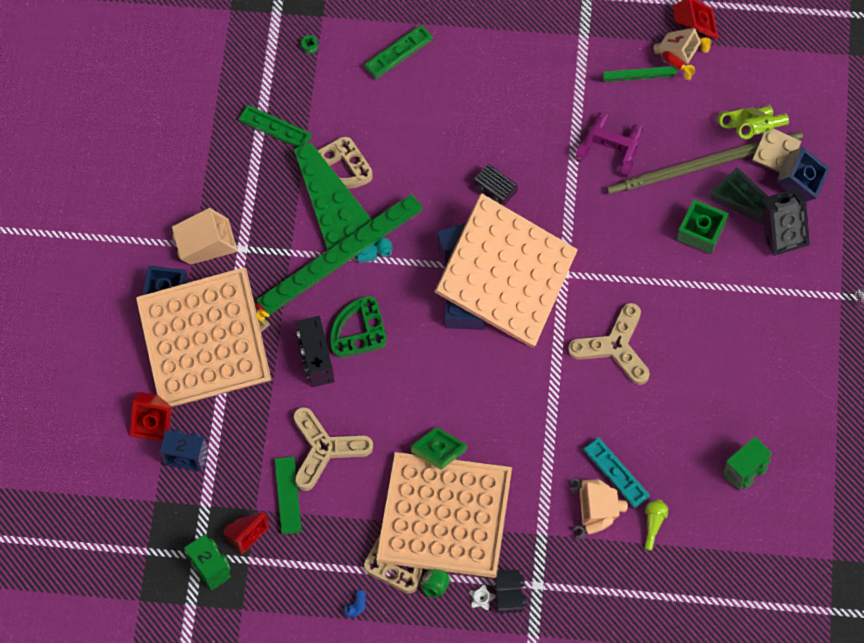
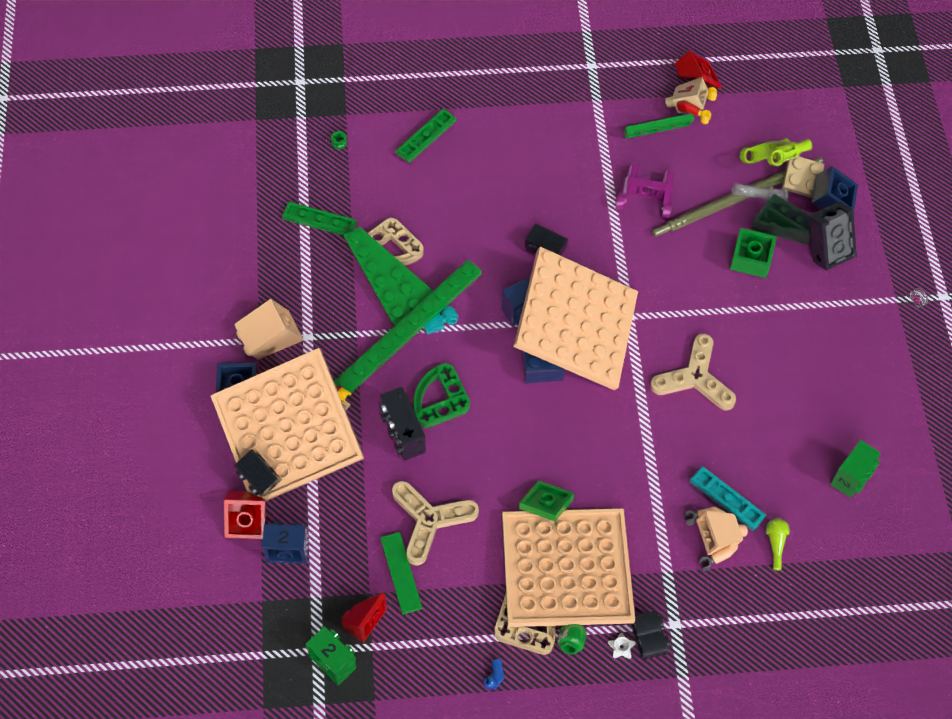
camera: 15 degrees left, 5 degrees down
none -> black brick [234,449,282,496]
none -> clear pin [732,183,788,205]

